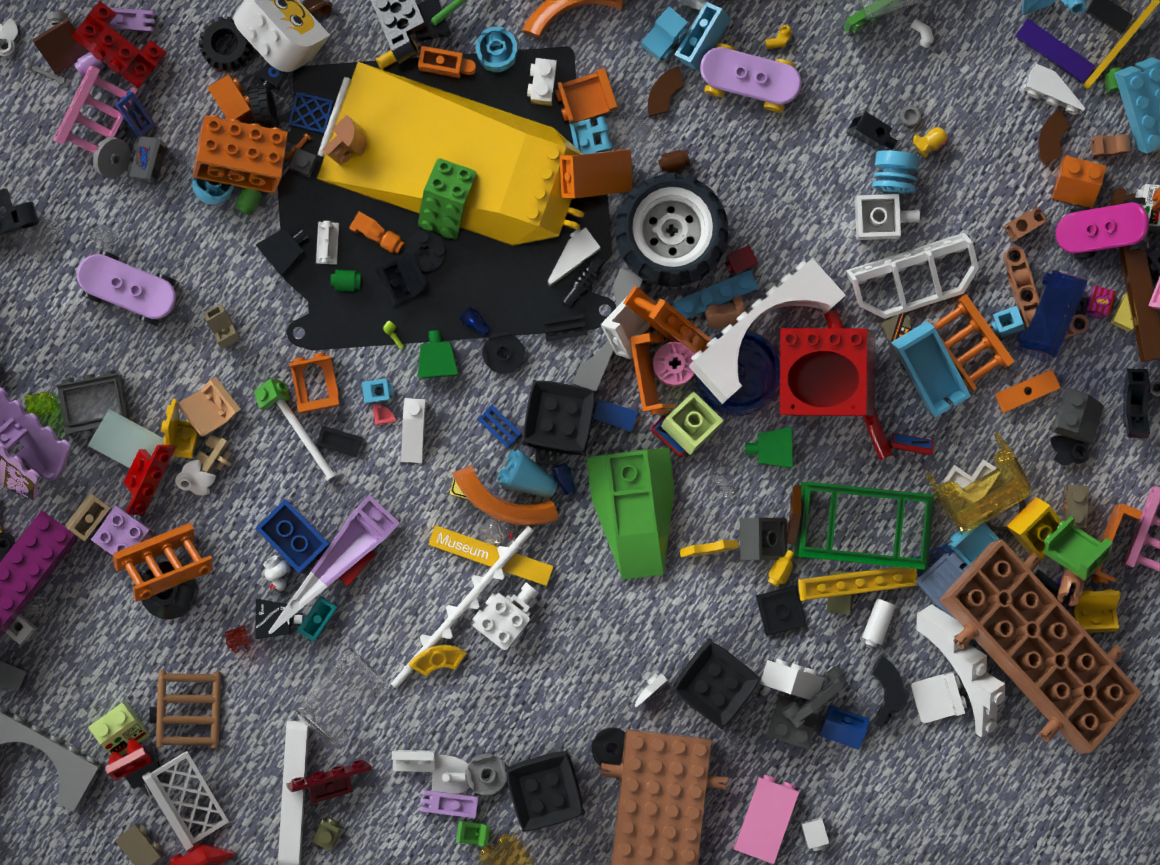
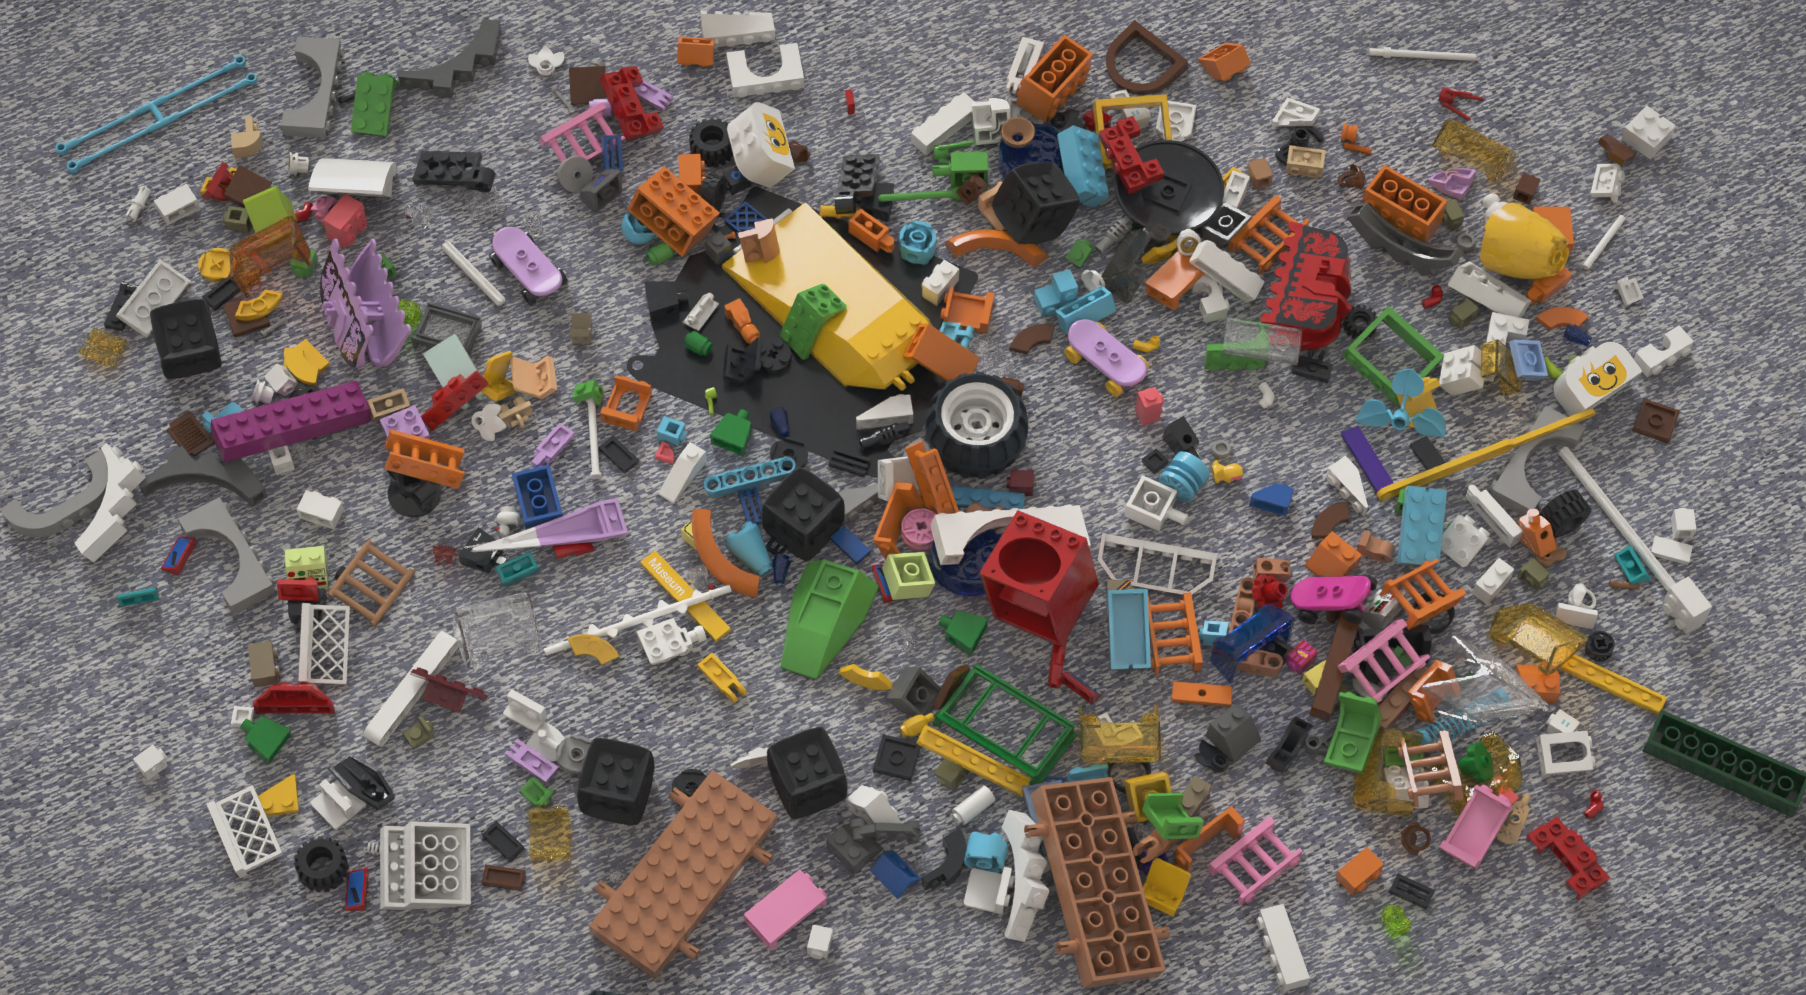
camera: 25 degrees right, 25 degrees down
none -> white brick [297,490,344,530]
none -> white axle [442,241,505,306]
none -> lavender hinge [531,423,575,468]
none -> yellow hinge [697,653,747,703]
none -> medium azure beam [704,457,797,497]
none -> medium azure brick [964,832,1008,873]
none -> coral brick [1135,387,1164,426]
none -> black tile [1142,449,1169,474]
none -> blue slope [1249,483,1294,516]
none -> red plant [1252,574,1288,614]

